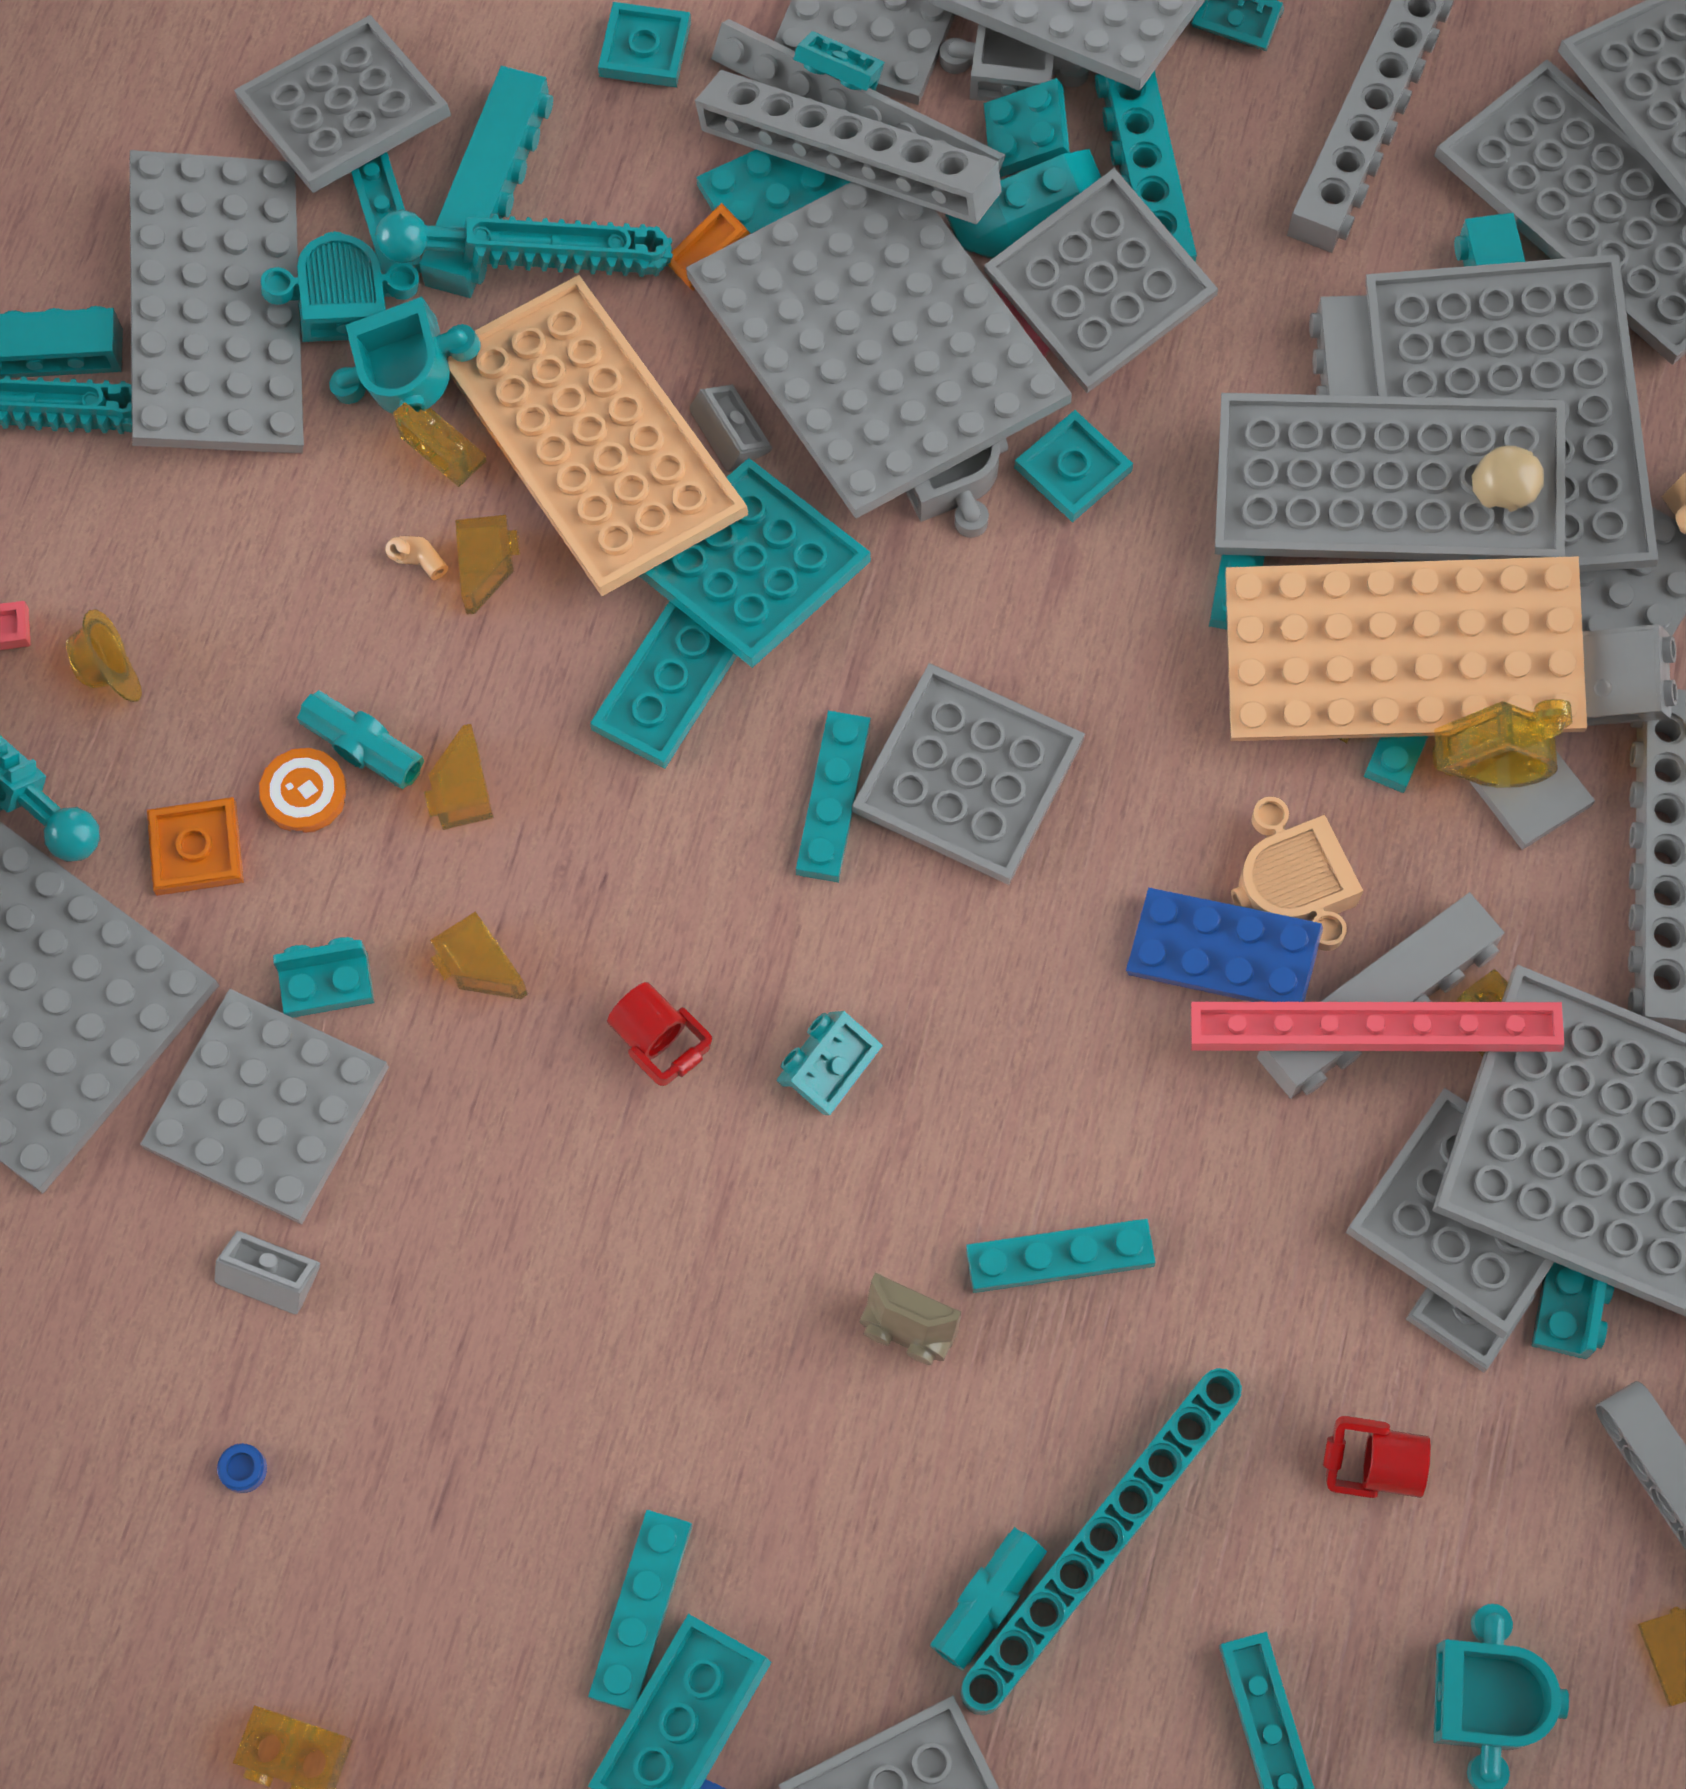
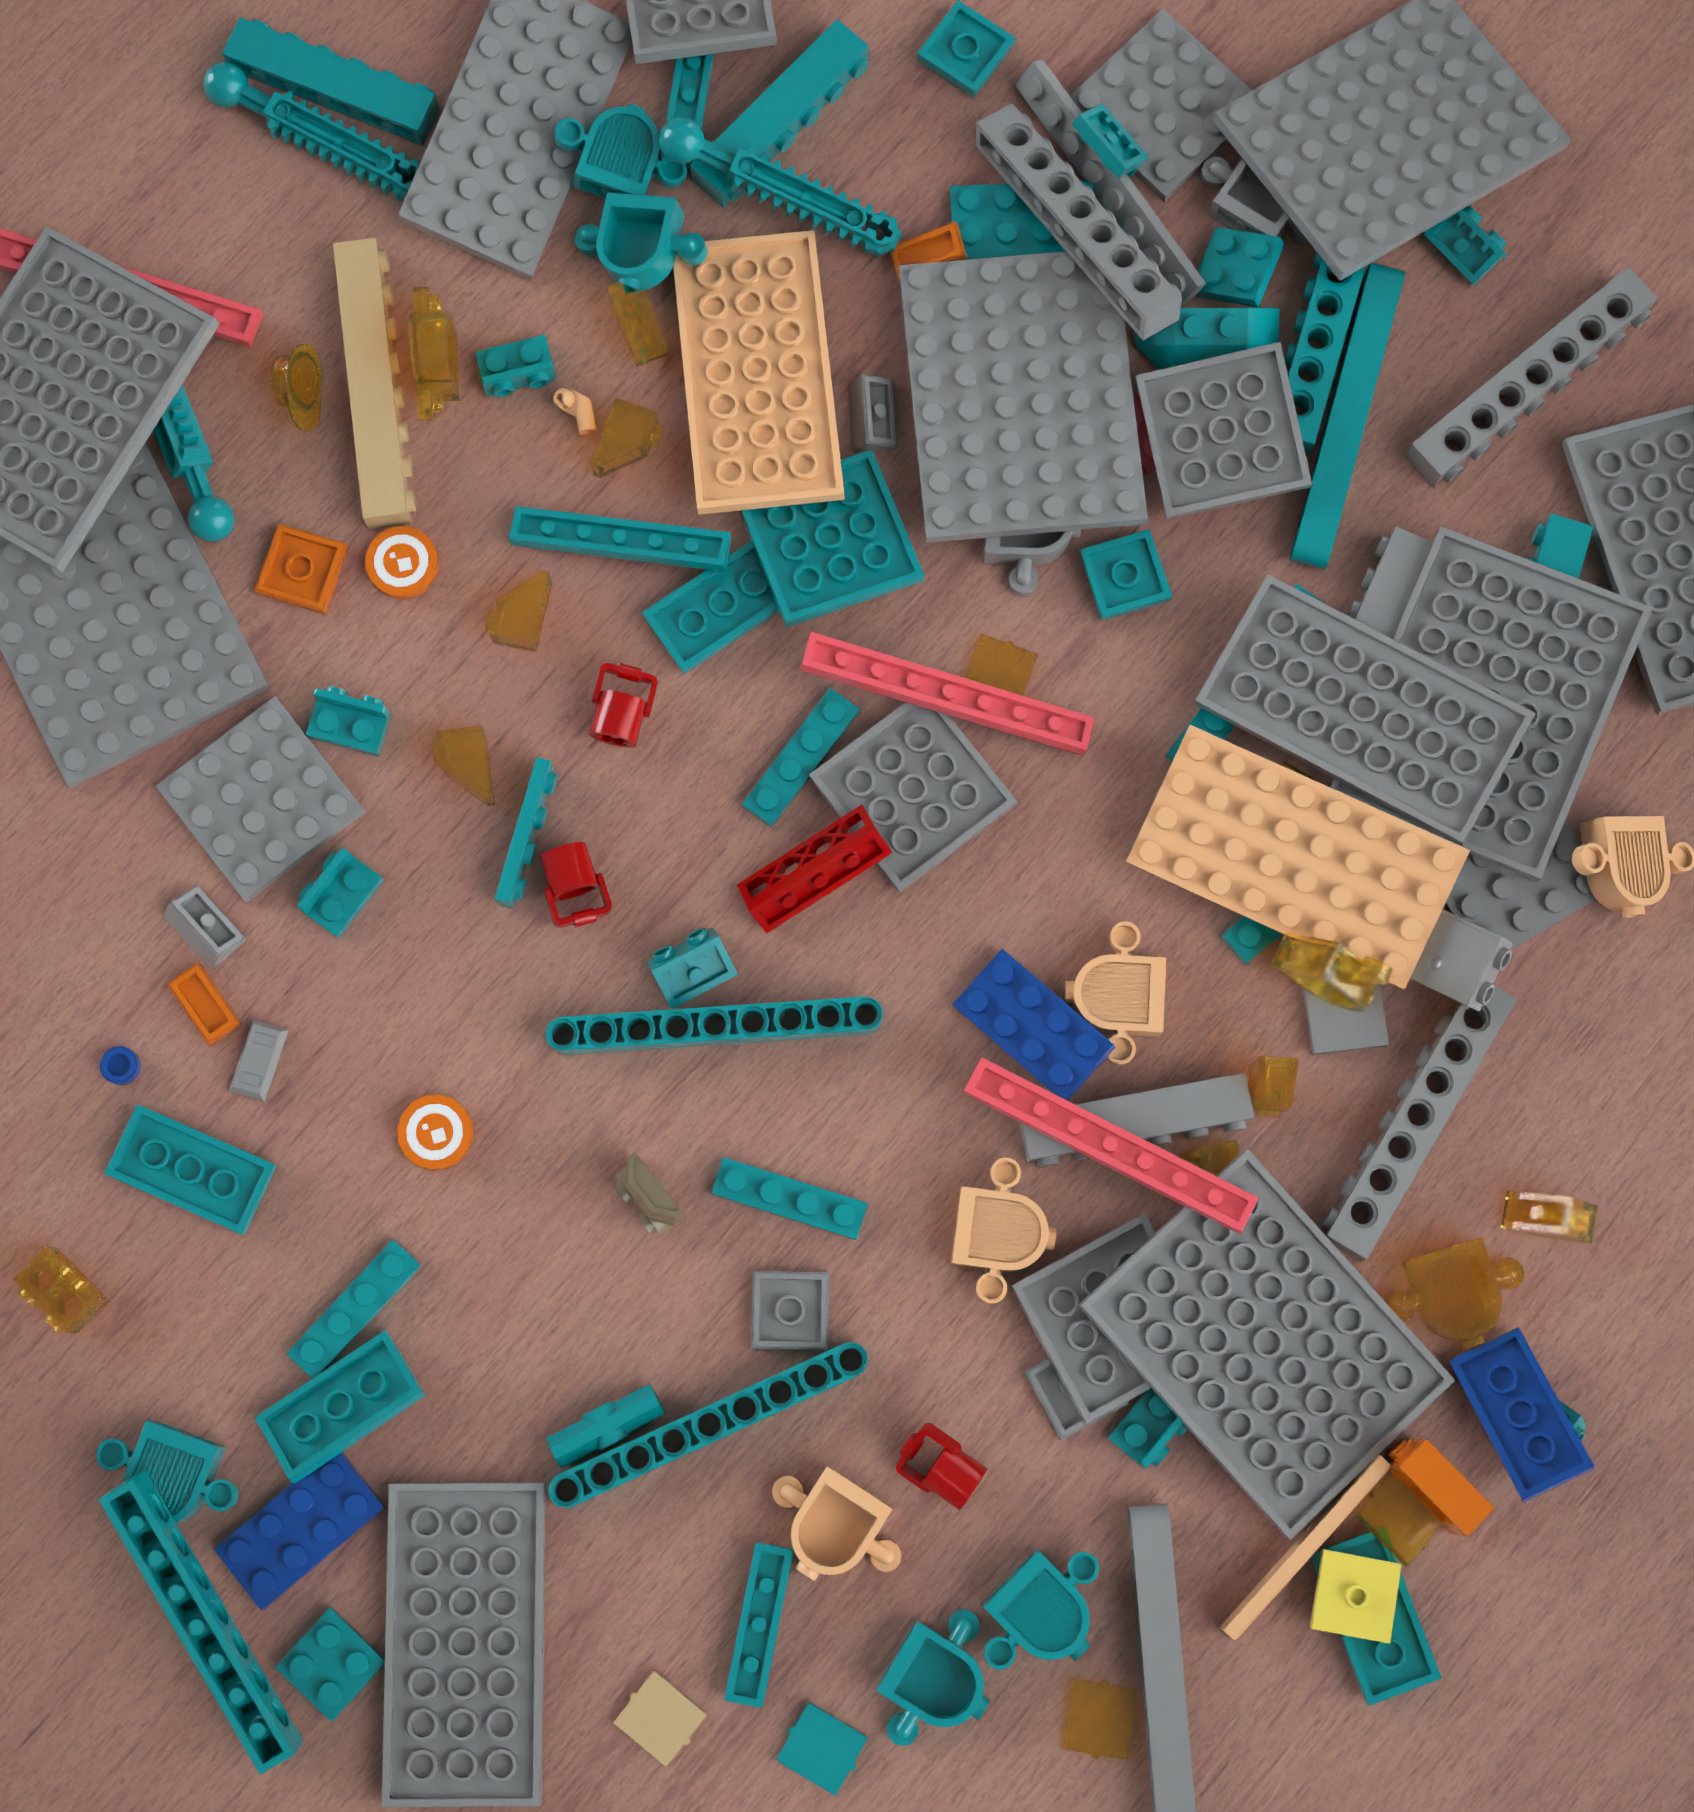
camera: 25 degrees right, 10 degrees up
teal piece [297,690,424,790] -> none
tan hair [1472,445,1544,512] -> none
none -> teal plate [104,1104,277,1235]
none -> orange tile [167,962,242,1046]
none -> light grey tile [229,1019,289,1102]
none -> teal bracket [297,847,384,939]
none -> tan brick [333,238,417,530]
none -> orange tile [397,1094,474,1171]
none -> clear yellow piece [409,287,460,421]
none -> teal bracket [475,334,557,398]
none -> teal plate [495,757,558,909]
none -> teal plate [509,506,732,572]
none -> teal beam [545,996,883,1055]
none -> red piece [589,663,658,748]
none -> red fence [737,804,892,933]
none -> light grey tile [751,1271,829,1350]
none -> light nougat piece [772,1466,902,1581]
none -> coral plate [800,632,1094,755]
none -> light nougat piece [951,1157,1056,1304]
none -> clear yellow piece [965,634,1038,696]
none -> teal piece [982,1549,1099,1670]
none -> clear yellow slope [1248,1056,1298,1118]
none -> teal beam [1289,262,1405,570]

